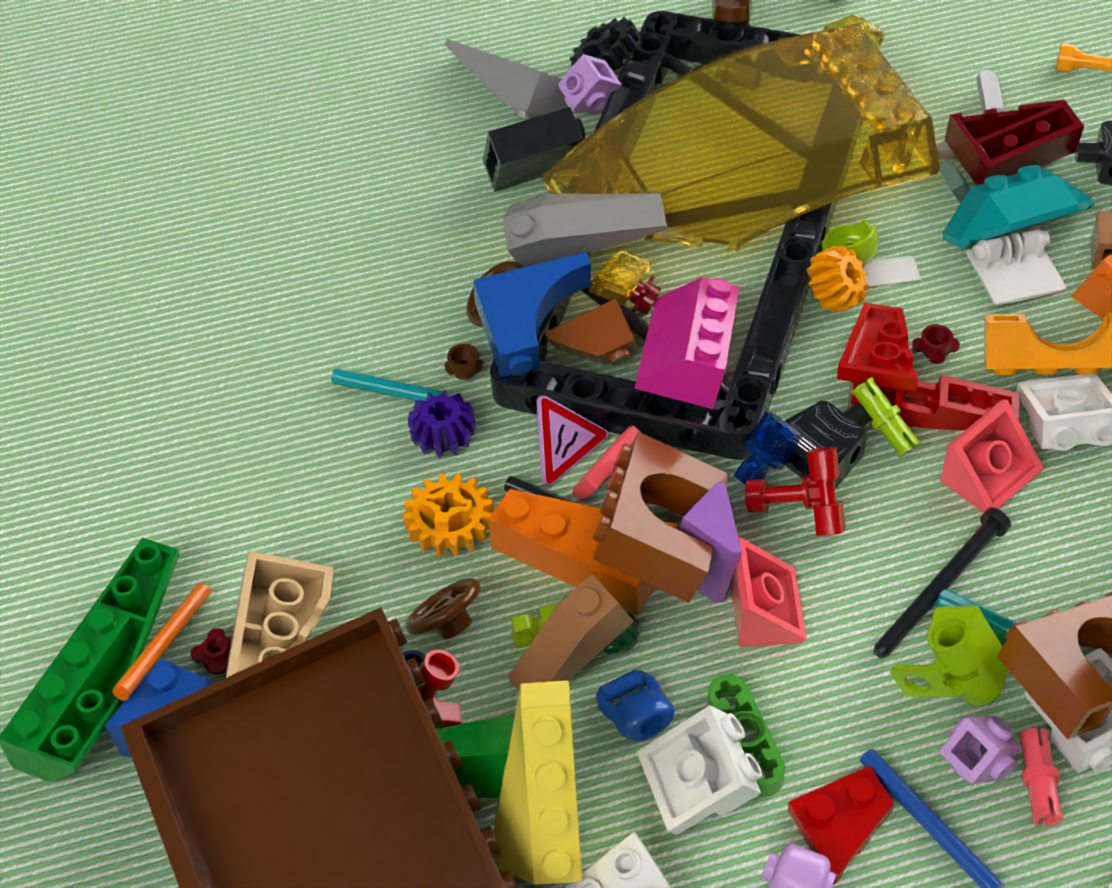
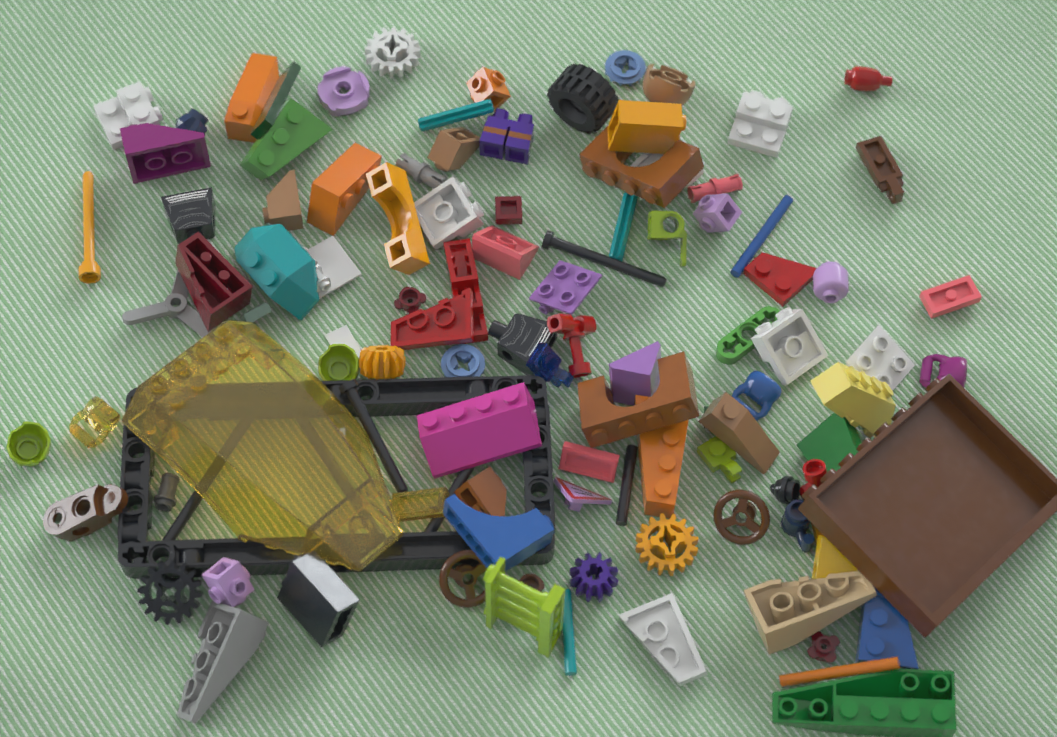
camera: 115 degrees left, 10 degrees up
light grey wedge [503,193,668,267] -> none
dark red plate [629,276,662,315] -> none
coral slope [730,536,807,647] -> none
lime pin [851,377,921,458] -> none
none -> black bar [338,379,408,495]
none -> medium blue gear [441,344,485,377]
none -> lime fence [483,557,565,658]
none -> dark red plate [495,196,522,225]
none -> medium lavender hinge [529,260,603,315]
none -> white wing [618,593,707,686]
none -> black plate [770,476,800,505]

